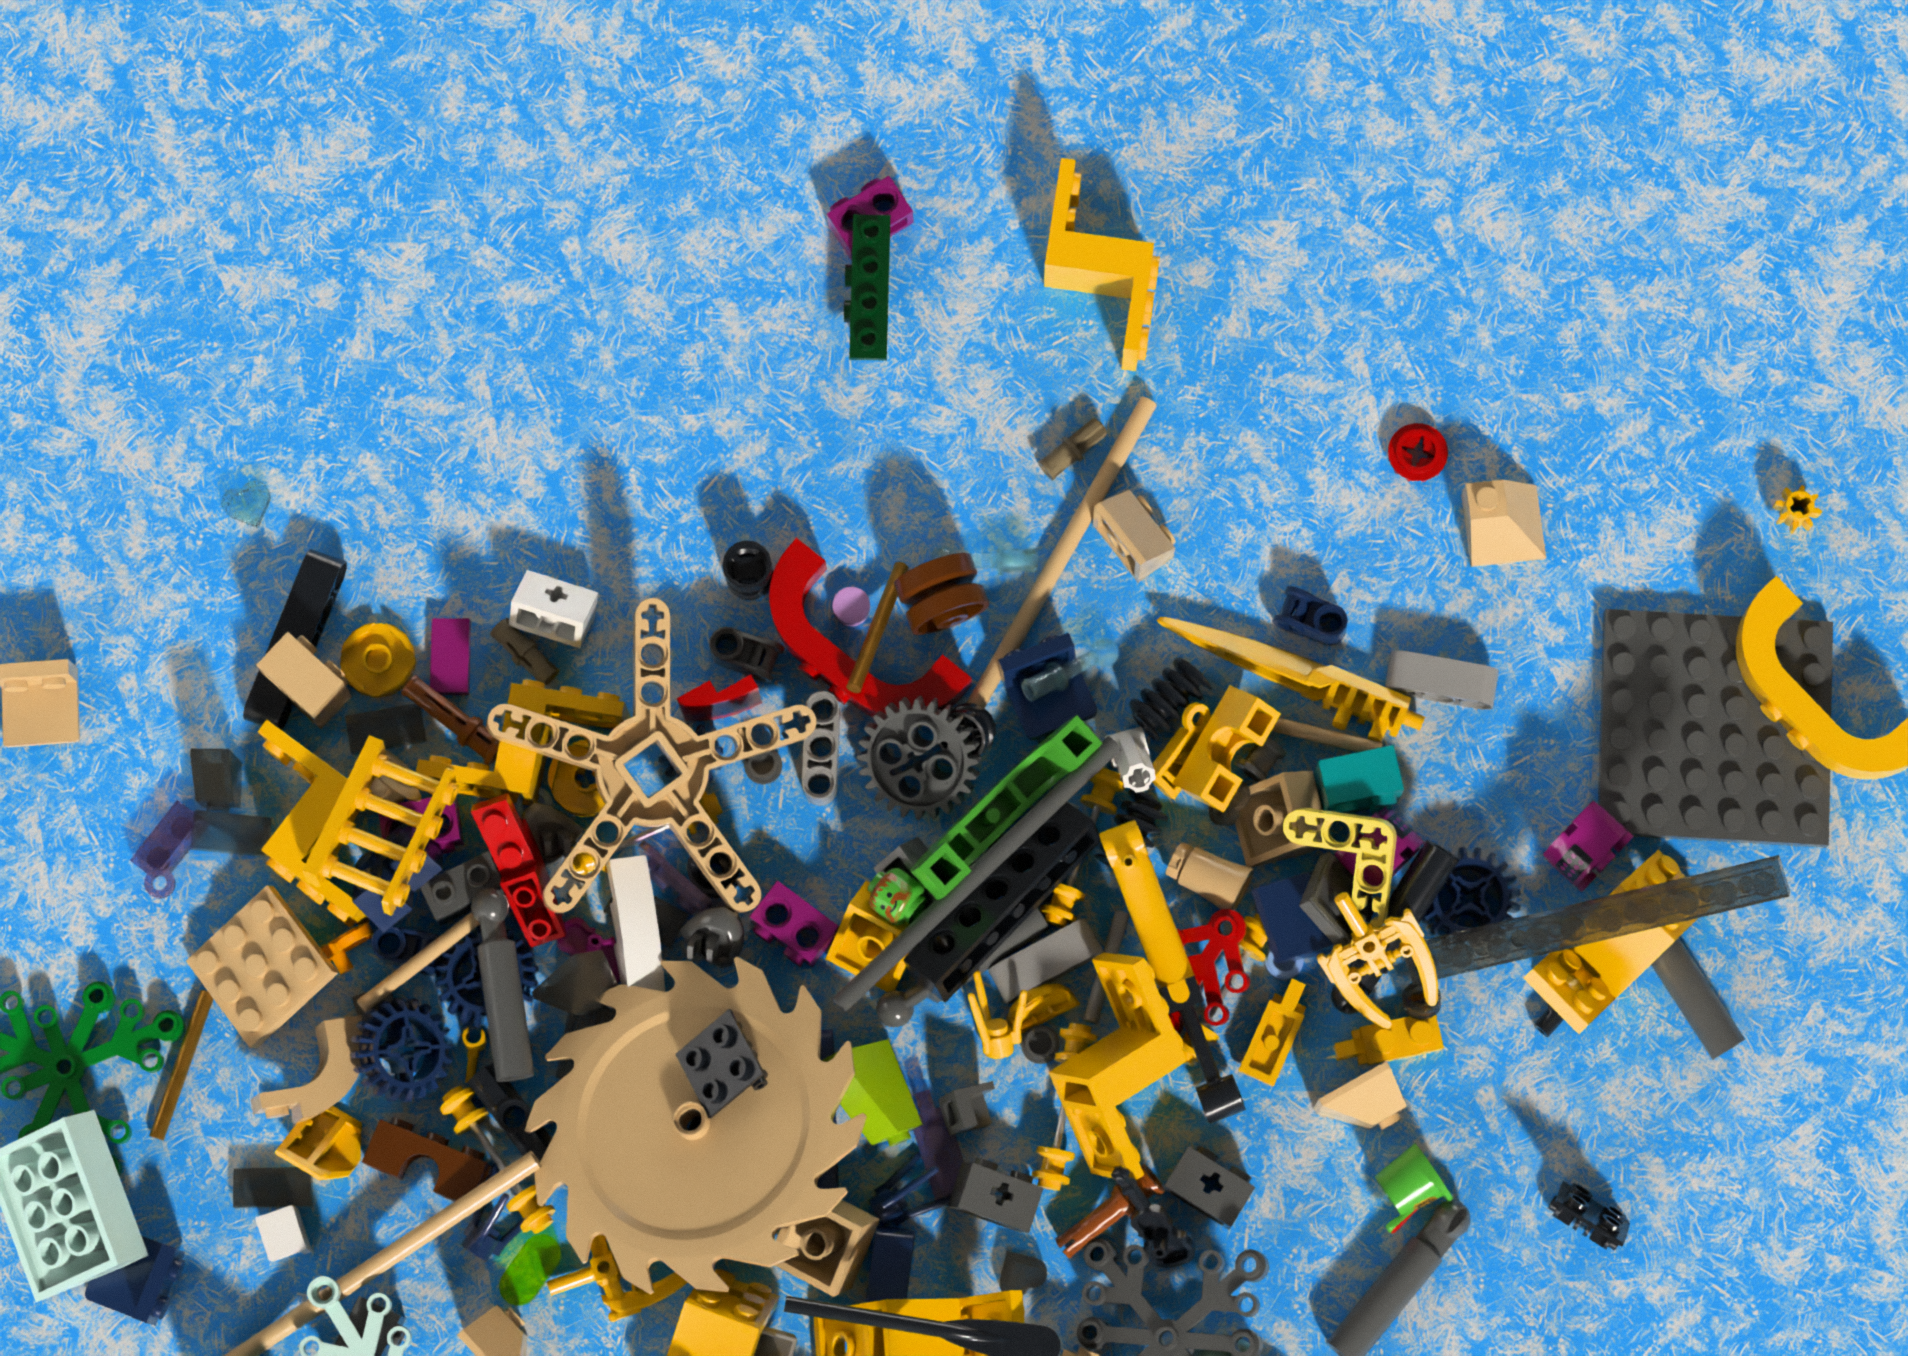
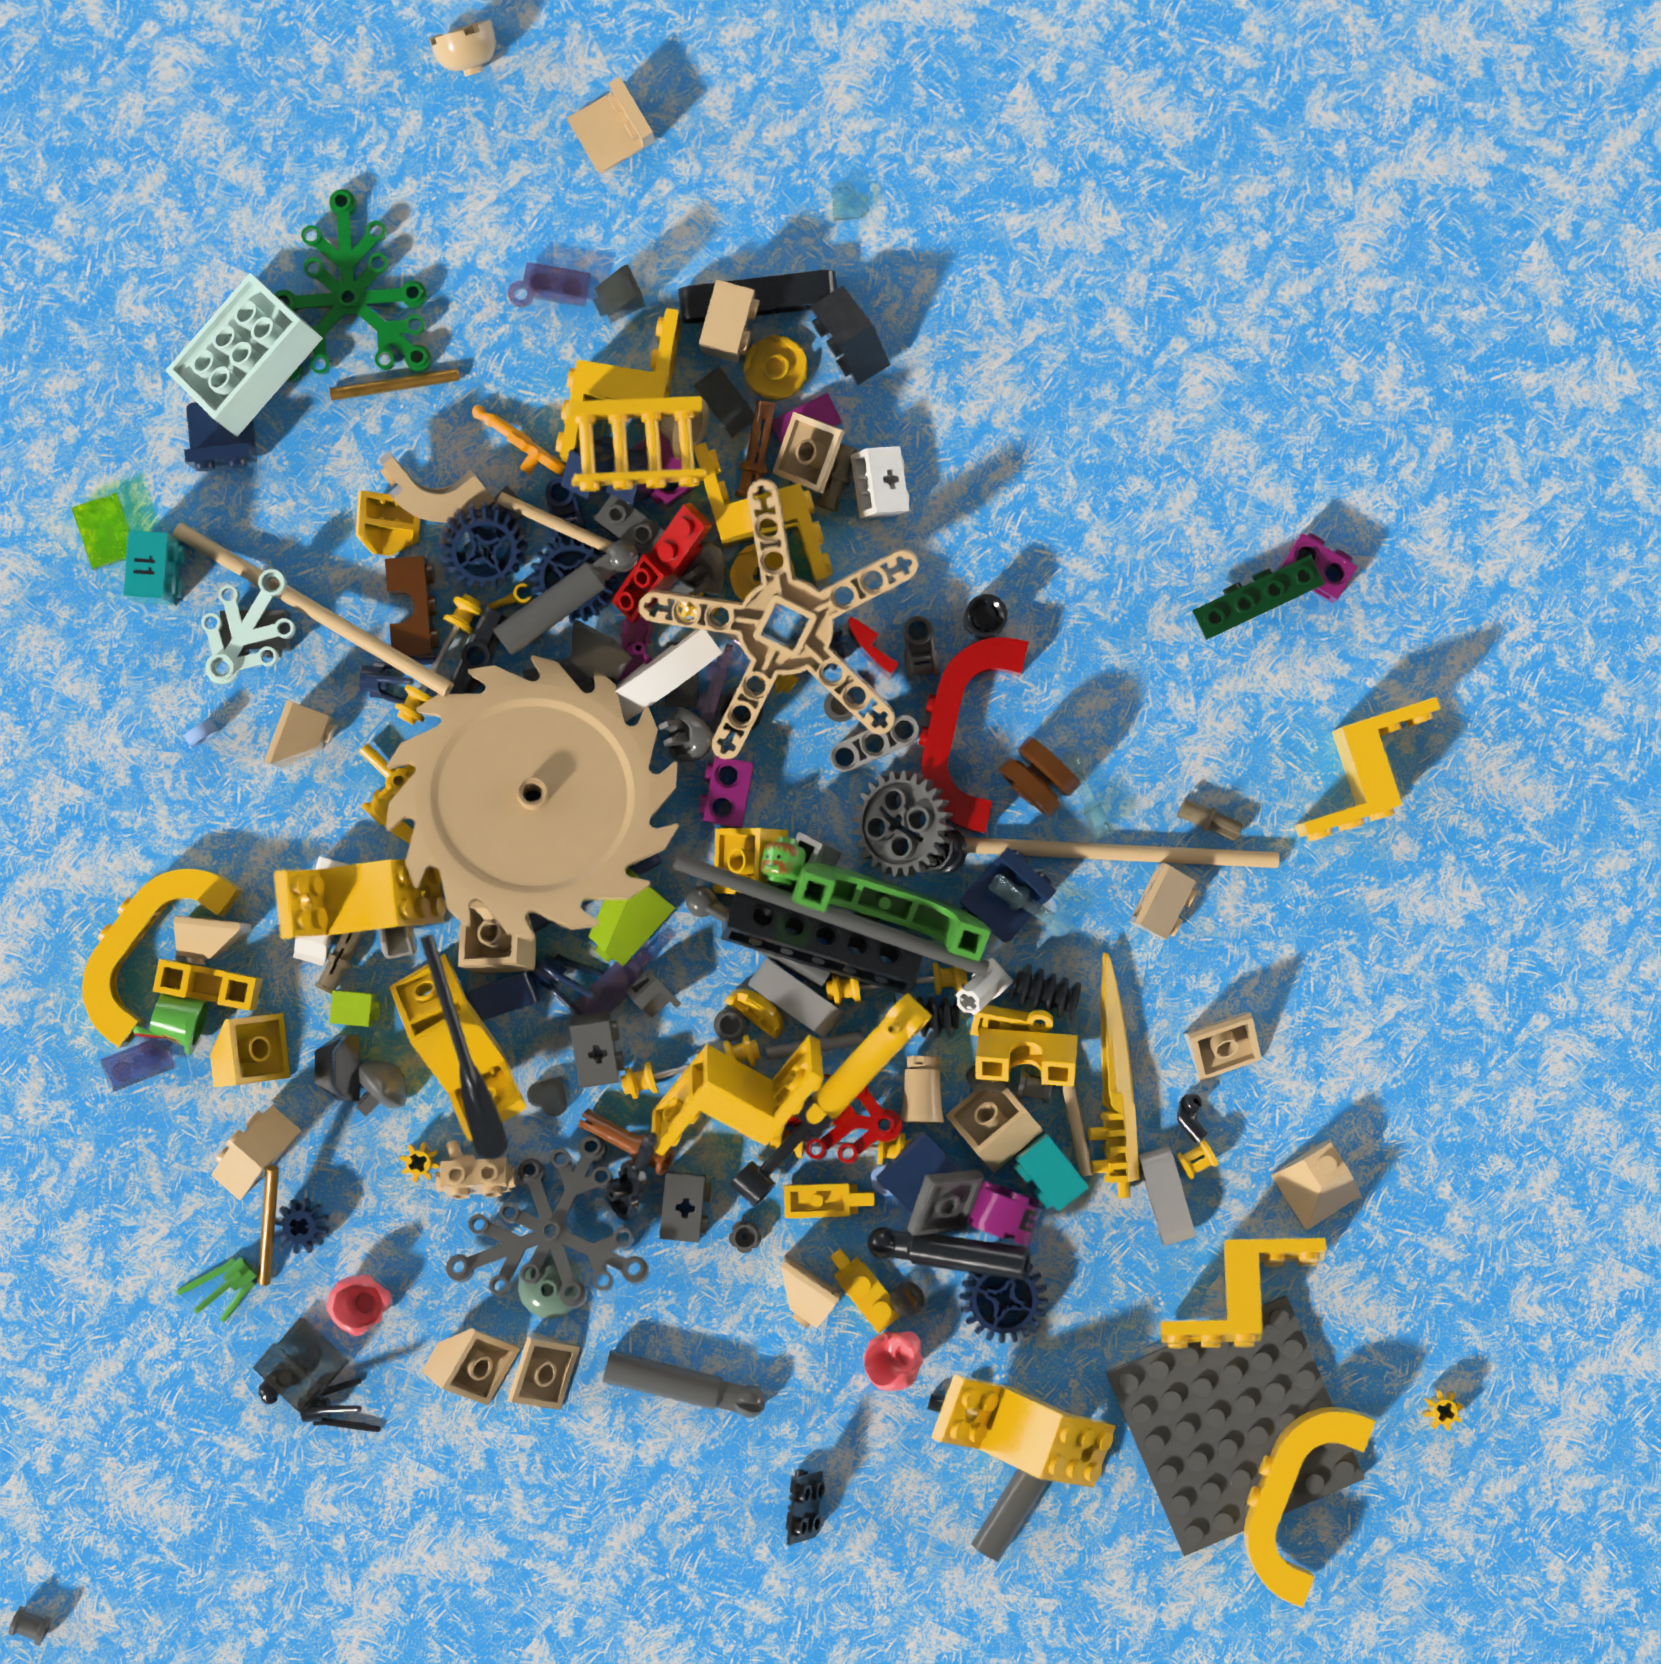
camera: 60 degrees right, 10 degrees up
tan plate [186,885,339,1049] -> none
clear smoke tile [191,810,272,857] -> none
clear smoke tile [233,1167,313,1209] -> none
white panel [255,1205,312,1262] -> none
clear neon green tile [499,1234,562,1306] -> none
black hinge [675,1009,768,1119] -> none
lavender tile [832,587,870,626] -> none
pearl gold bar [846,562,909,693] -> none
yellow plant [968,970,1027,1059] -> none
dark blue piece [1272,586,1348,646] -> none
light yellow beam [1283,807,1397,928] -> none
yellow bar [1317,892,1438,1029] -> none
bright green hat [1374,1143,1453,1234] -> none
red gear [1388,423,1448,482] -> none
clear smoke plate [1404,855,1791,985] -> none
magenta brick [1543,800,1634,892] -> none
none -> dark grey plate [729,1221,761,1253]
none -> tan slope [772,412,845,494]
none -> black brick [810,286,891,385]
none -> coral hair [863,1331,923,1391]
none -> yellow bracket [1161,1238,1326,1348]
none -> yellow bush [1176,1139,1219,1181]
none -> black arm [1177,1093,1208,1143]
none -> tan slope [1183,1012,1262,1081]

